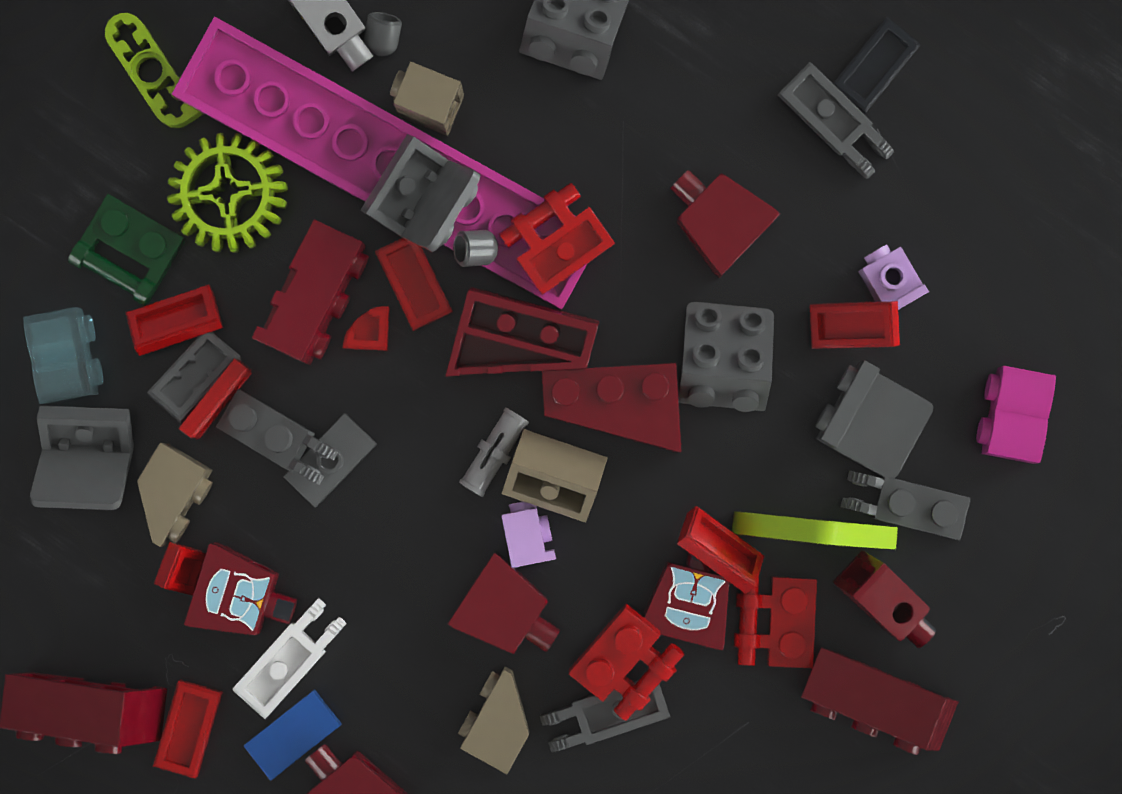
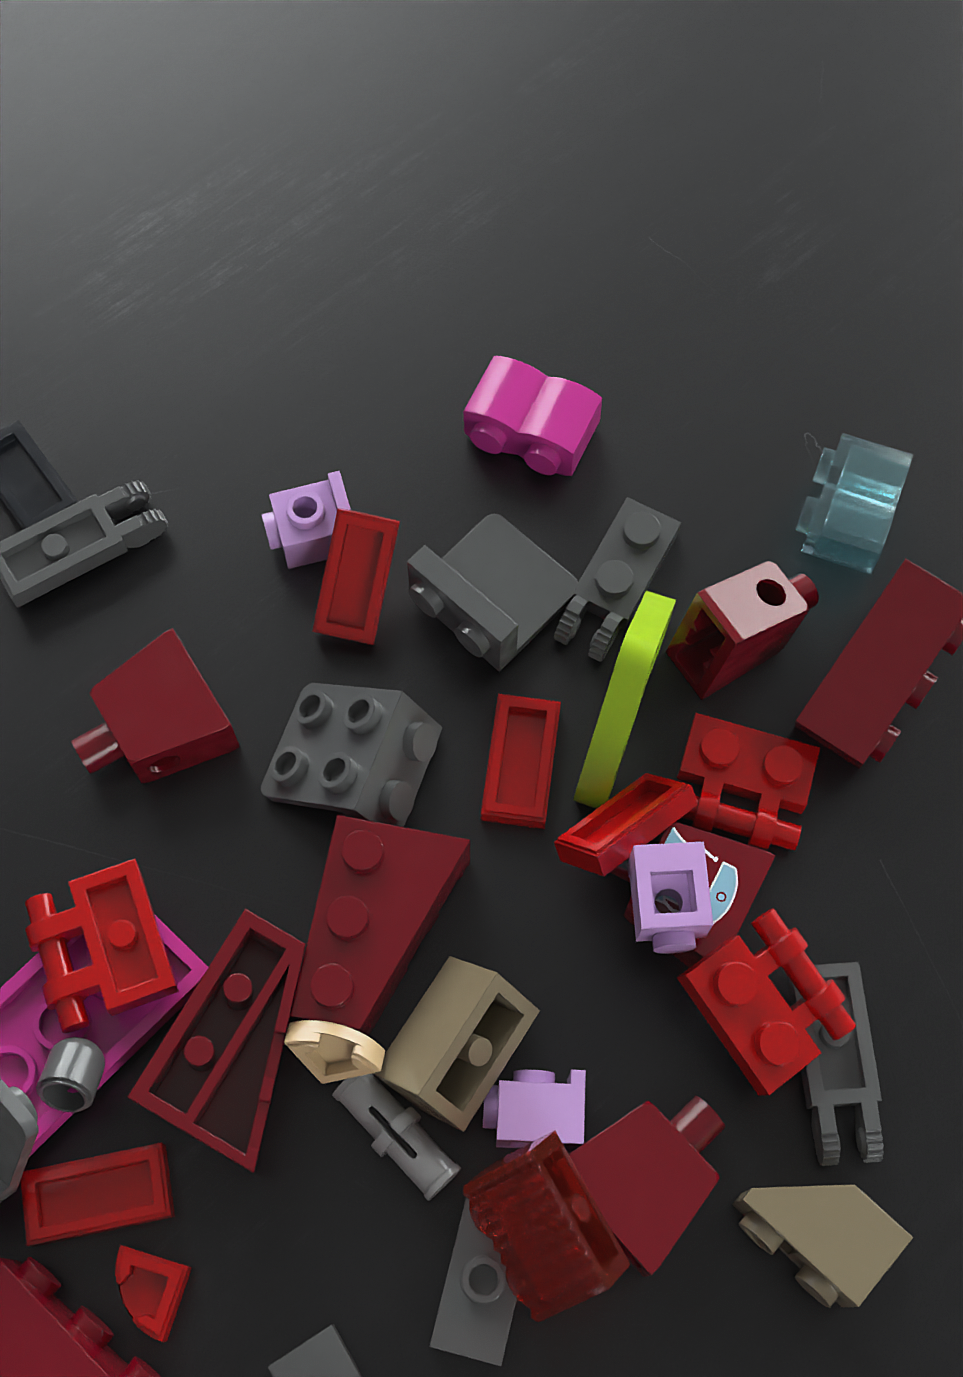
camera: 75 degrees left, 20 degrees down
none -> tan tile [284,1020,385,1084]
none -> dark grey plate [430,1197,536,1366]
none -> clear red brick [463,1131,630,1322]
none -> red tile [481,694,561,829]
none -> lavender brick [627,842,713,954]
none -> clear light blue brick [795,433,913,575]

